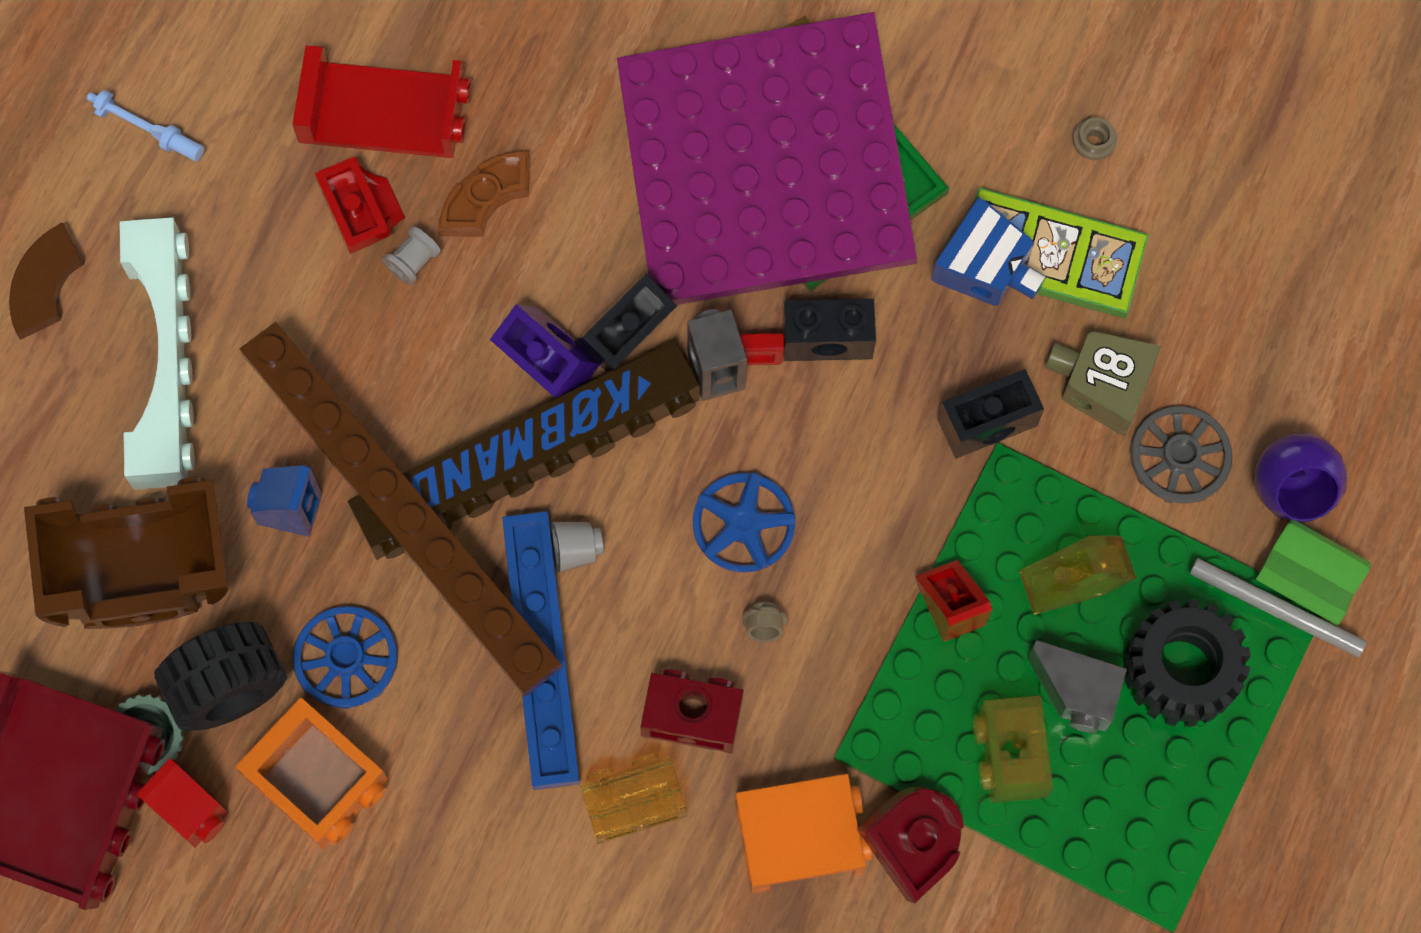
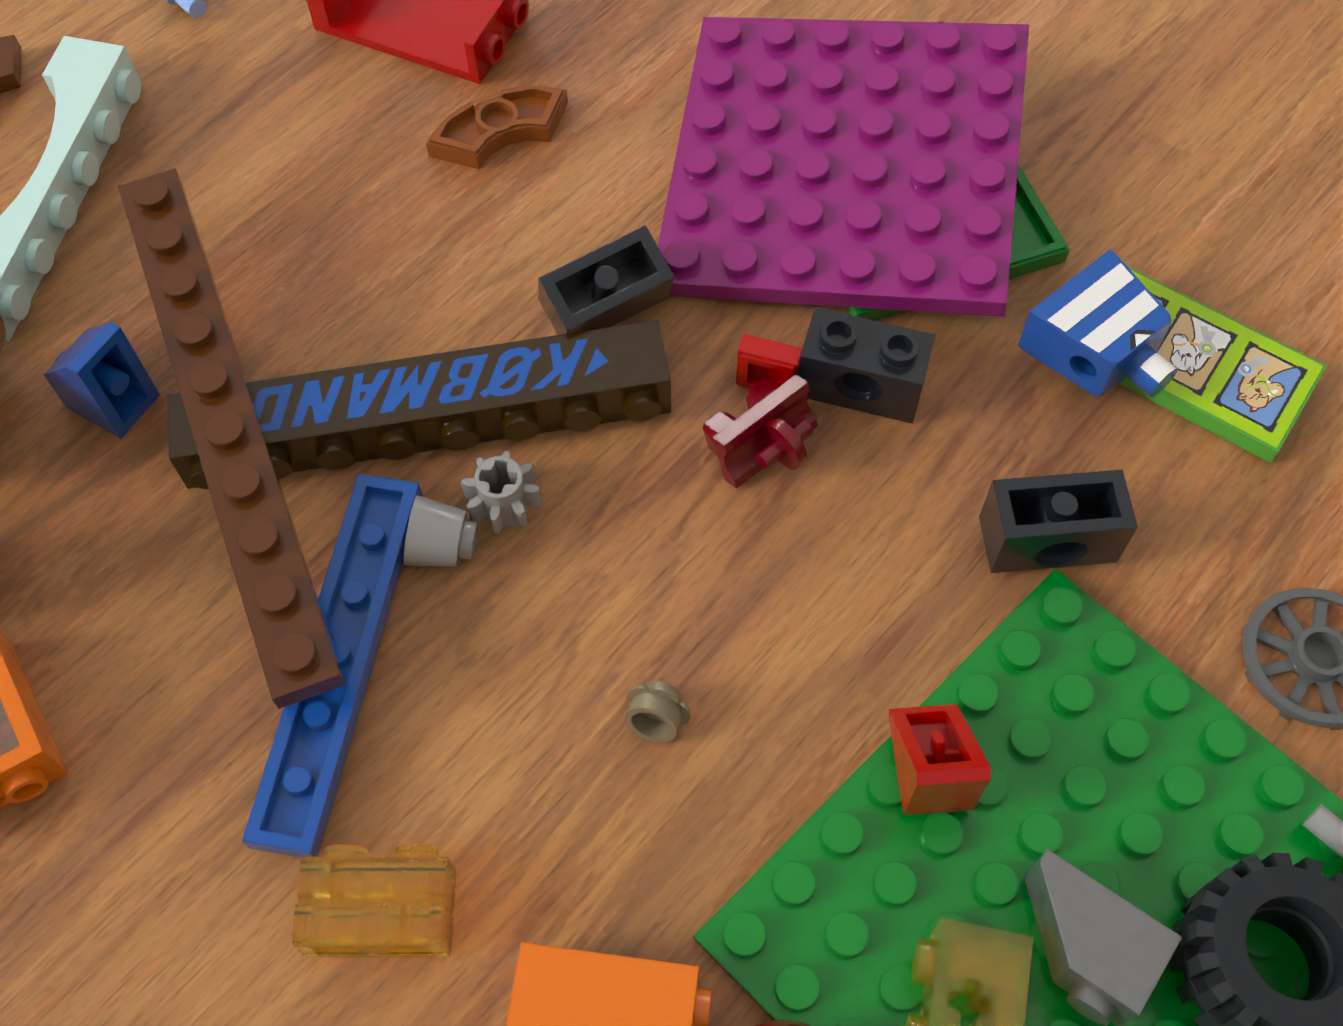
camera: 20 degrees right, 10 degrees down
blue wheel [293,606,398,709] -> none
red slope [314,156,405,254] -> none
light grey bush [382,226,441,286] -> none
dark purple brick [490,304,601,397] -> none
dark red brick [640,669,744,754] -> none
flat silver brick [687,309,747,401] -> none
blue wheel [693,473,795,573] -> none
clear yellow slope [1019,536,1136,614] -> none
olive torso [1045,331,1161,436] -> none
dark tan plate [1073,117,1117,161] -> none
none -> light grey gear [461,451,542,534]
none -> dark red hips [703,375,818,489]

